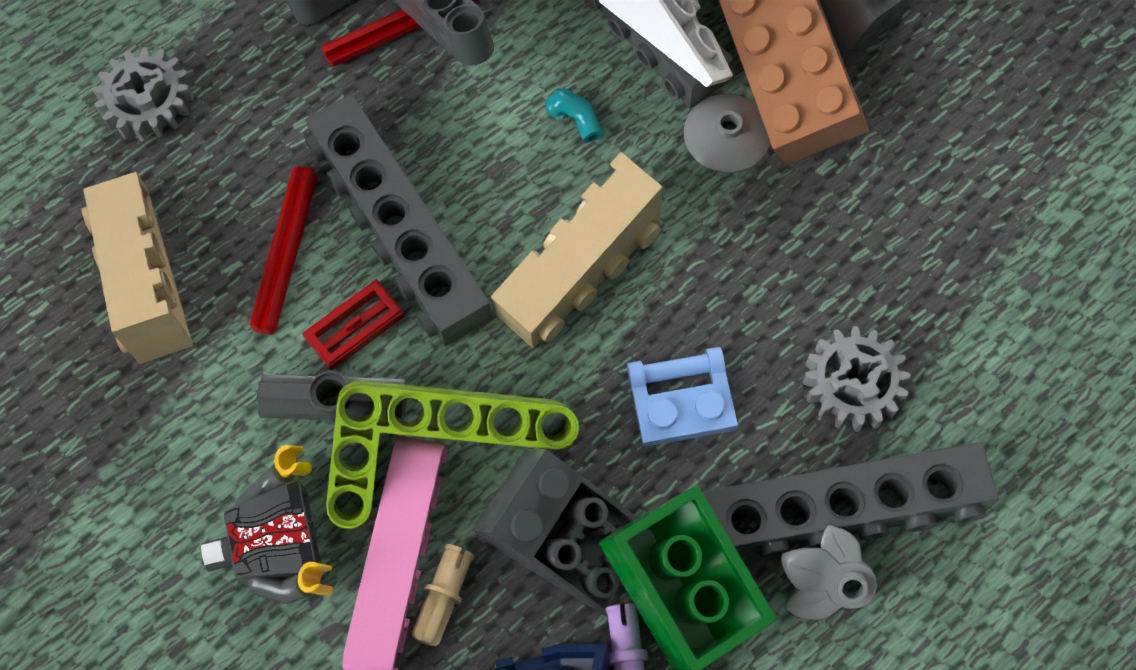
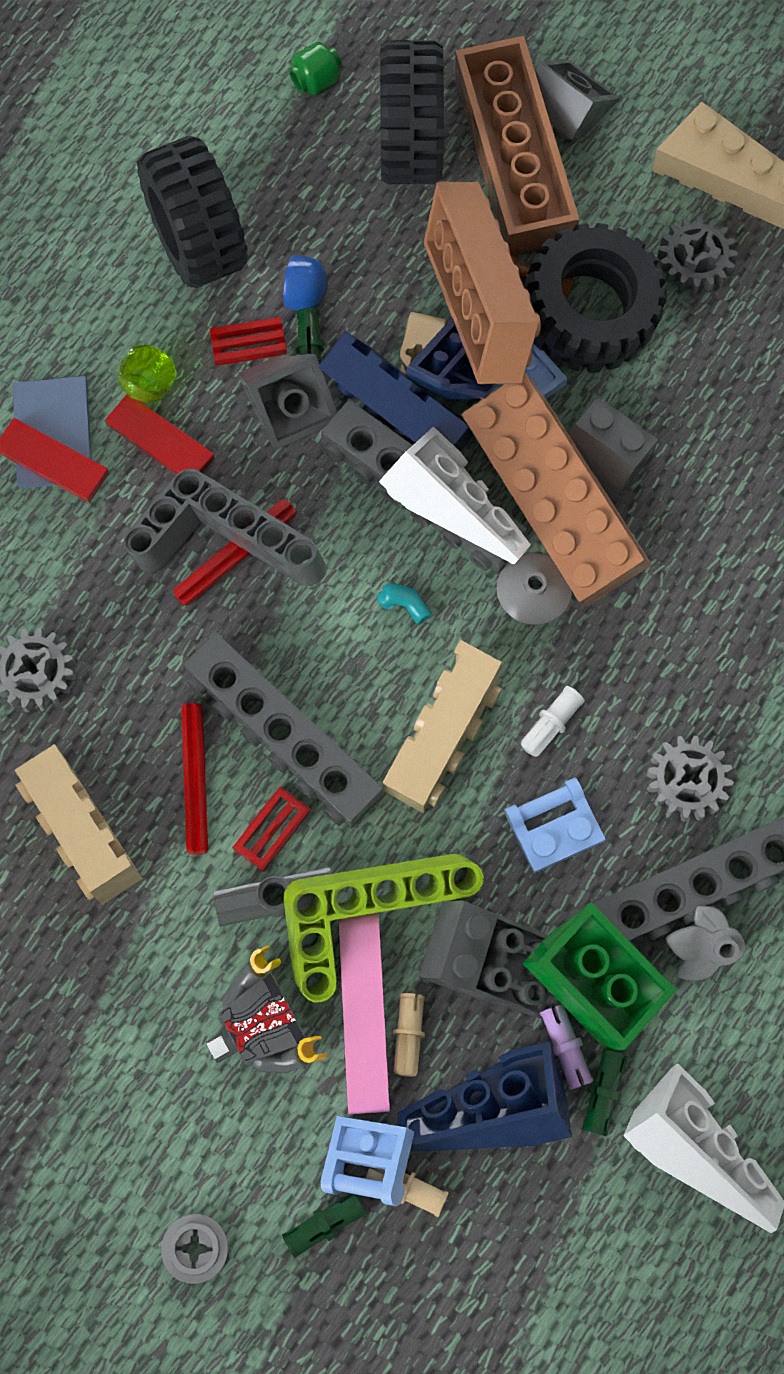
camera: 15 degrees left, 5 degrees up
none -> white axle [521,686,585,757]

